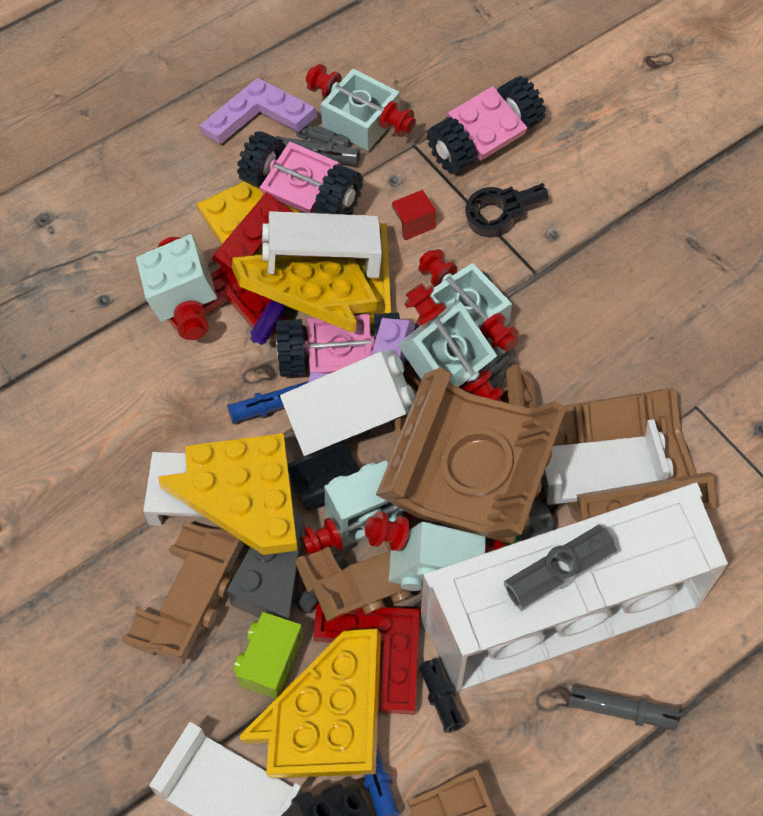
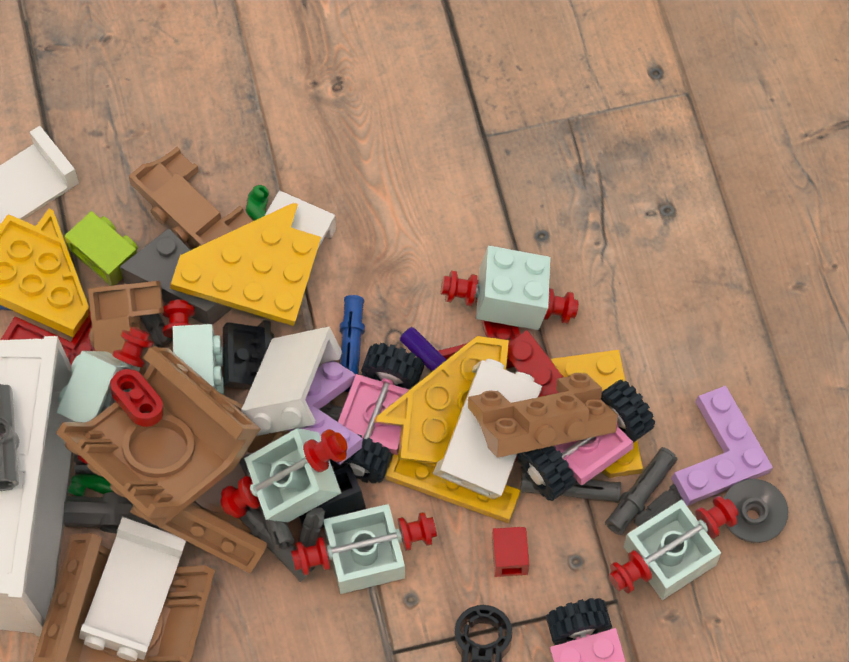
camera: 110 degrees right, 5 degrees up
none -> red plate [110,369,163,427]
none -> green arm [246,185,269,221]
none -> medium nougat bracket [468,373,618,458]
none -> dark grey dish [724,479,788,543]

